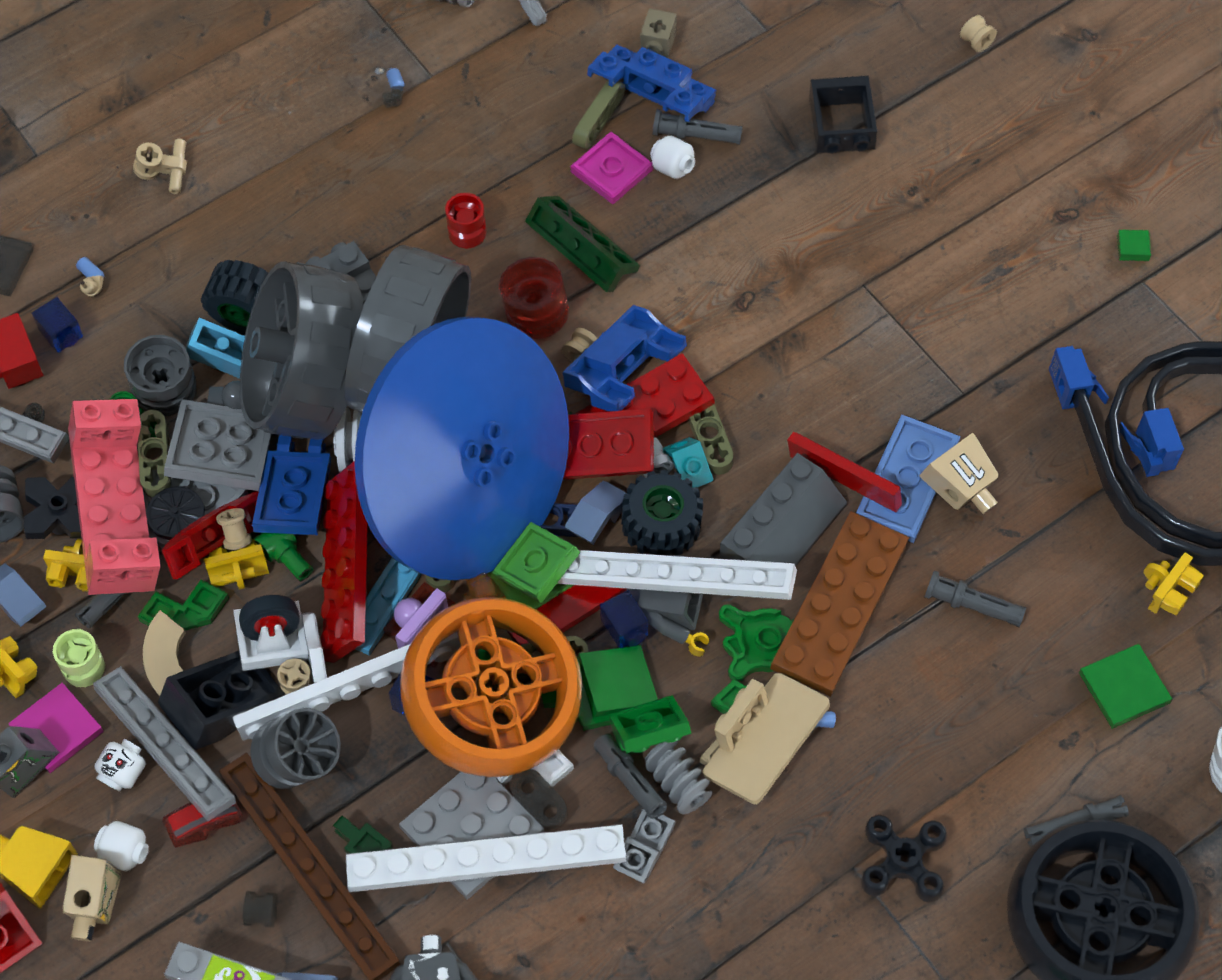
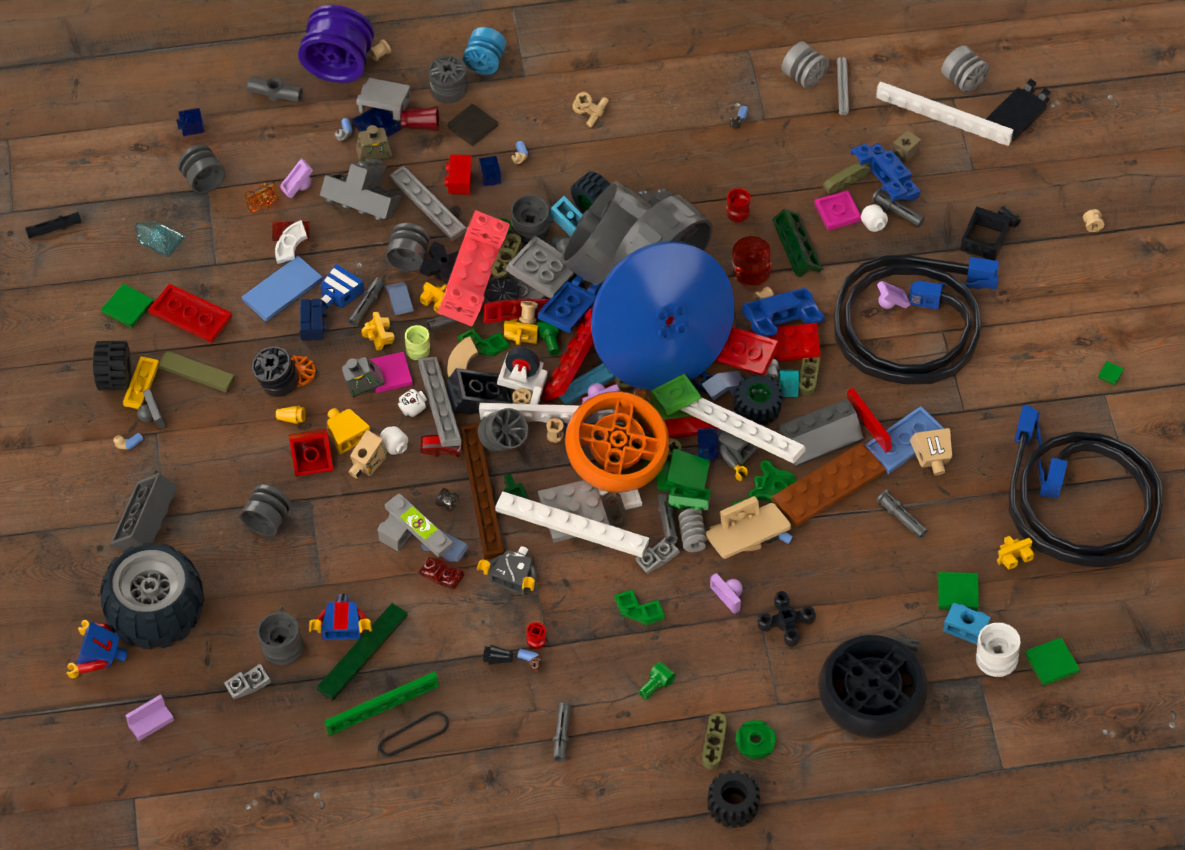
camera: 25 degrees right, 5 degrees down
none -> tan bush [546,418,564,443]
none -> green tile [614,589,665,625]
none -> lavender tile [710,573,743,614]
none -> black piece [834,255,999,384]
none -> lavender tile [877,281,911,309]
none -> dark azure brick [943,603,991,645]
none -> black pin [998,206,1021,228]

